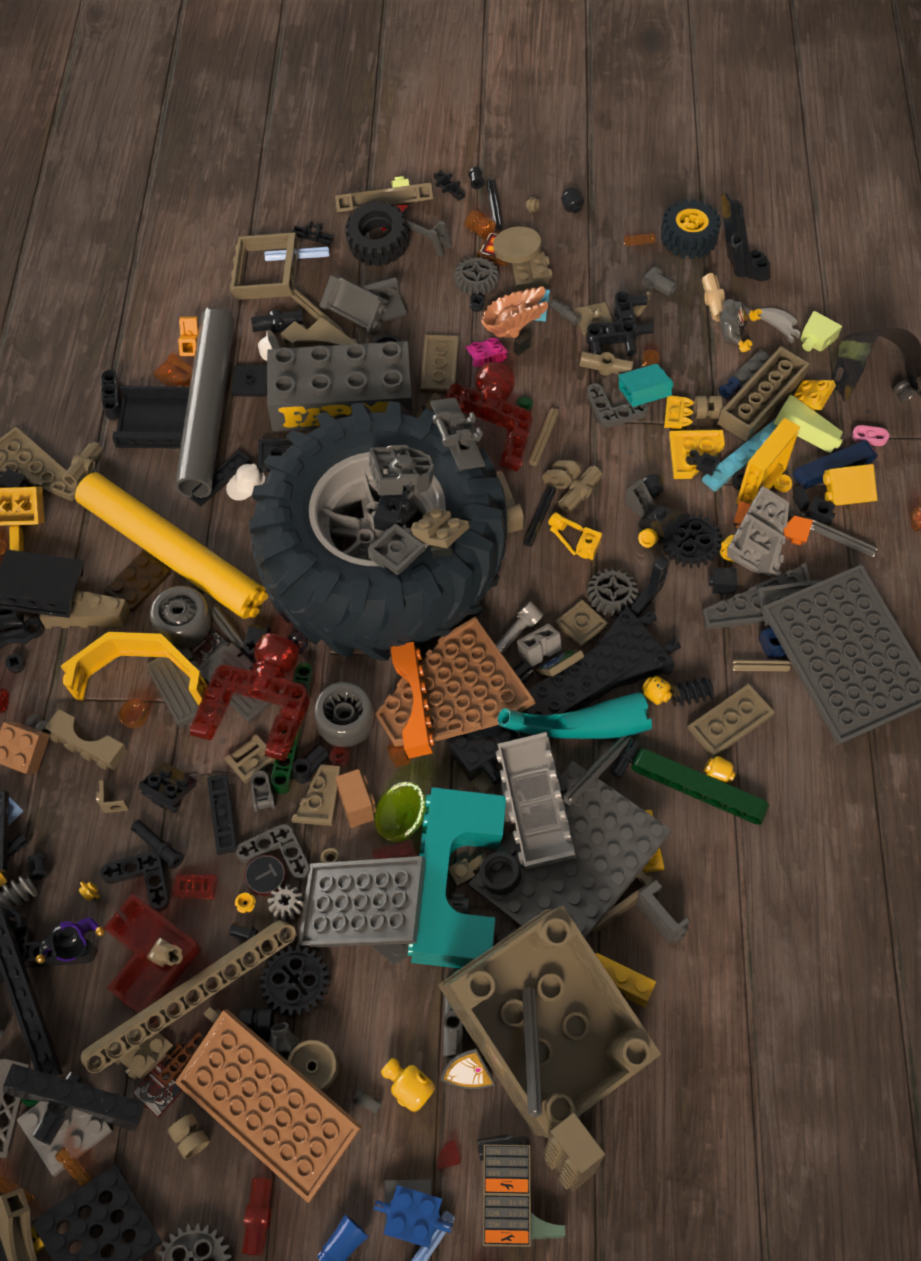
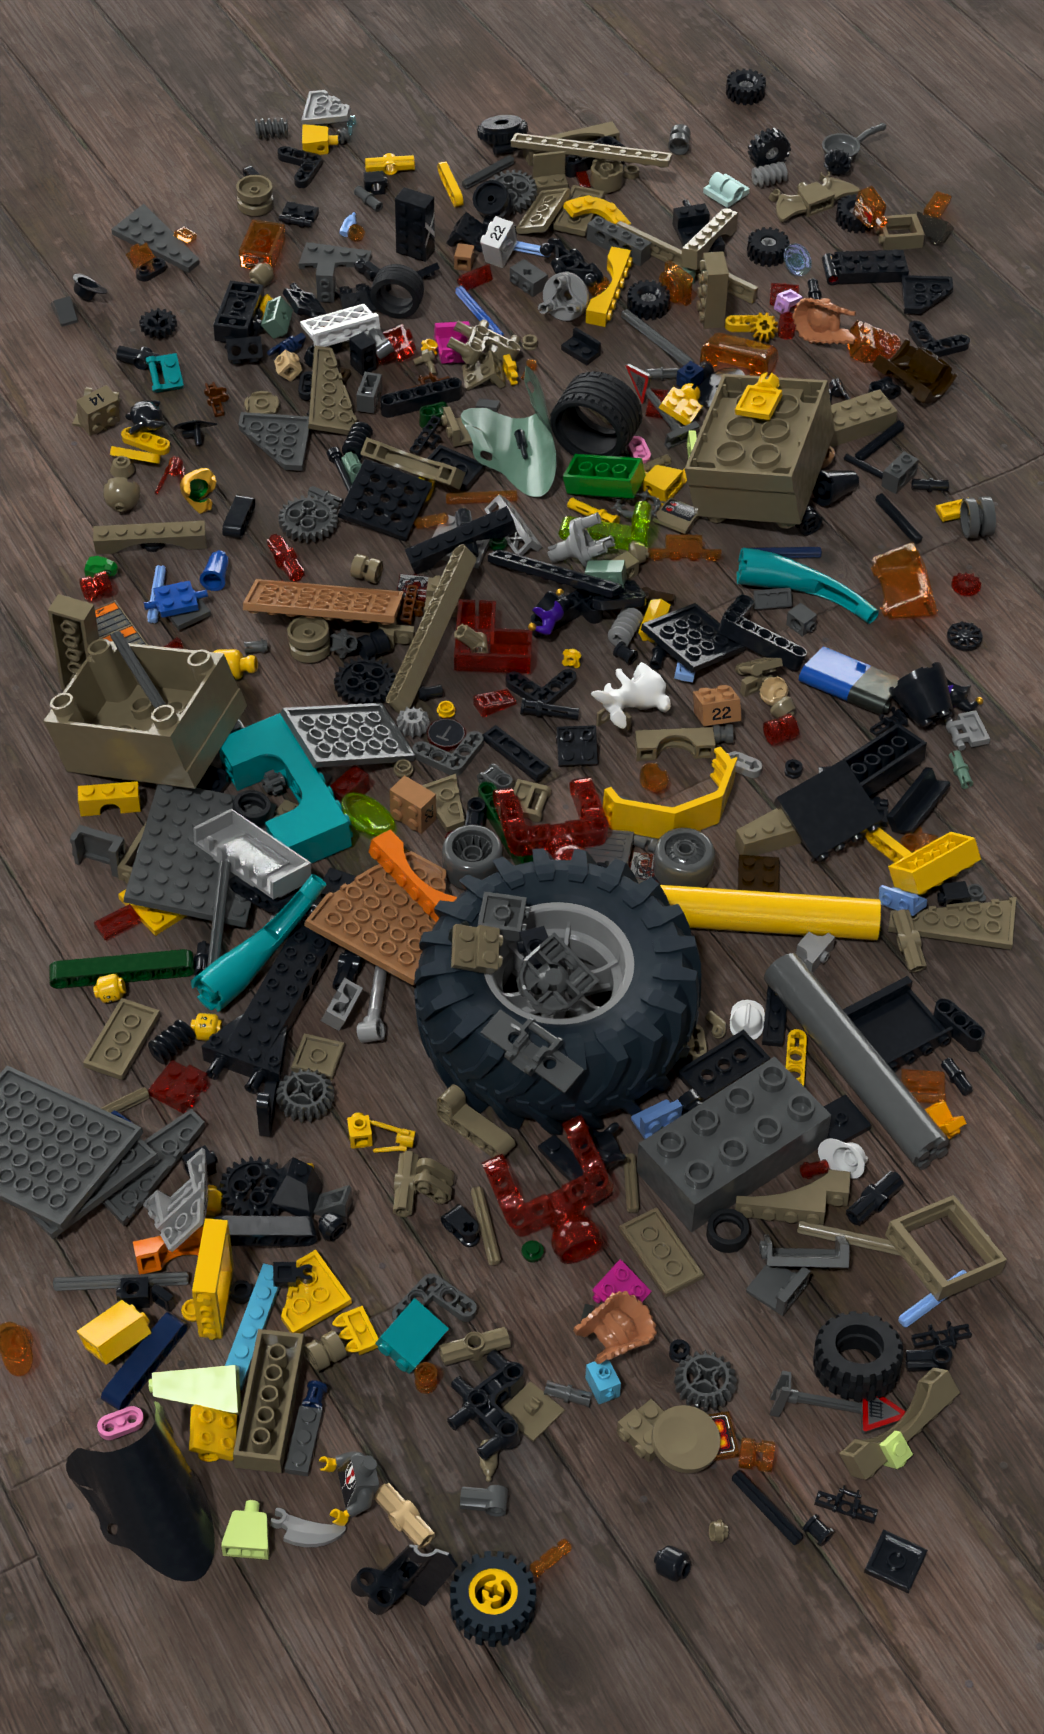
camera: 145 degrees right, 10 degrees down
black axle [523,485,556,547] -> none
dark tan tile [535,650,584,676] -> none
none -> clear red plate [94,904,141,940]
none -> clear red plate [148,1060,209,1114]
none -> black beam [213,1216,318,1246]
none -> black piece [440,1204,480,1247]
none -> white animal [591,662,671,729]
none -> light grey beam [729,751,762,778]
none -> yellow beam [785,1029,807,1086]
none -> light grey brick [796,932,835,973]
none -> black tile [864,1529,928,1594]
none -> medium blue bracket [879,885,927,916]
none -> black piece [905,1345,952,1372]
none -> black axle [941,1058,973,1096]

